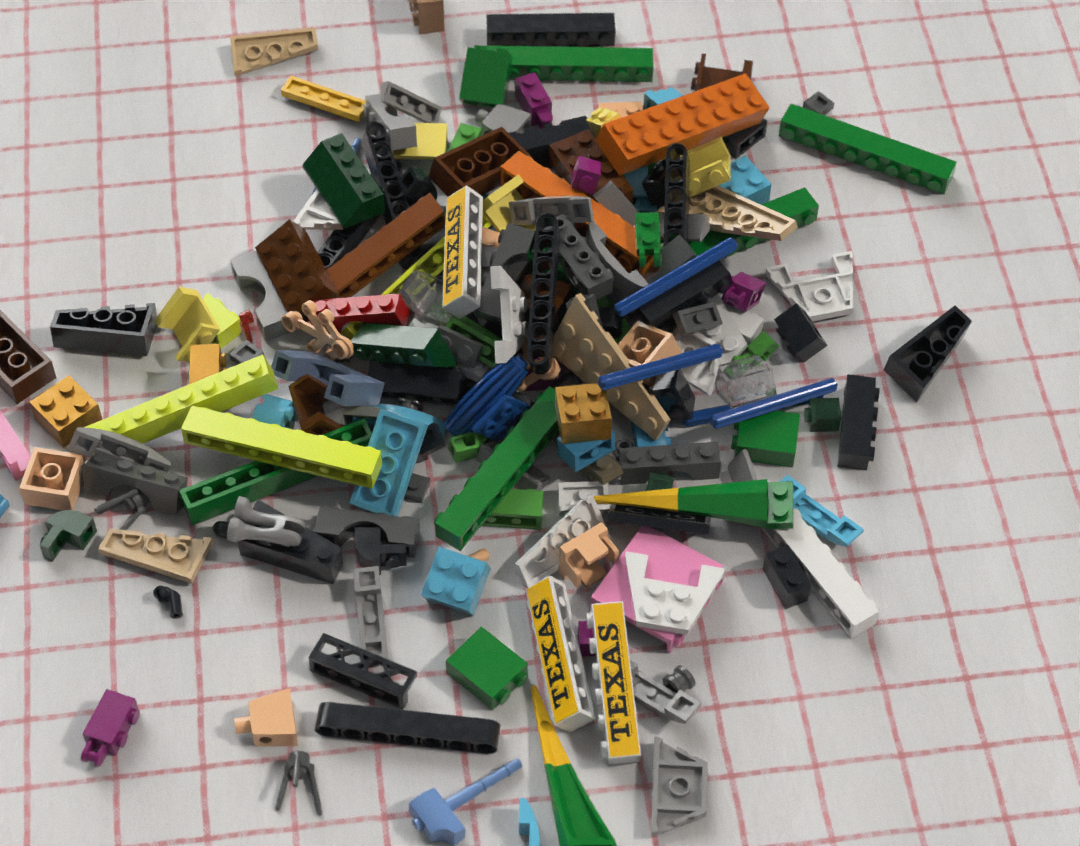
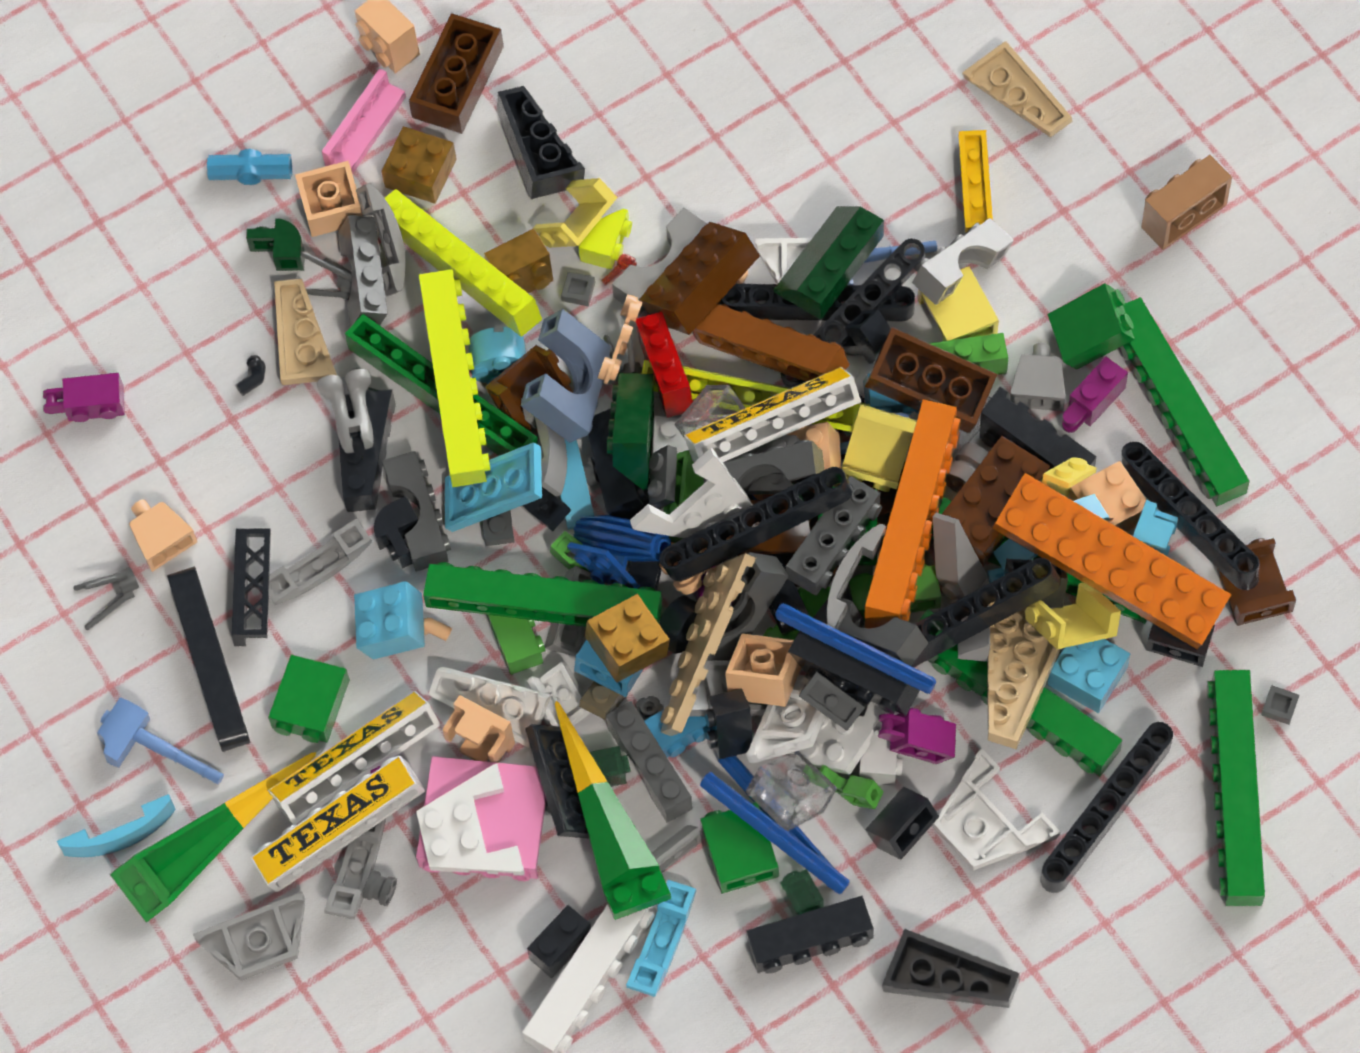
camera: 70 degrees right, 10 degrees up
light grey slope [380,81,442,123] -> none
black brick [486,13,615,47] -> none
light grey slope [509,196,594,225] -> none
magenta brick [571,156,601,194] -> none
blue axle [597,344,723,390] -> none
green hinge [635,212,661,267] -> none
none -> black beam [1041,722,1173,893]
none -> black beam [1121,441,1259,590]

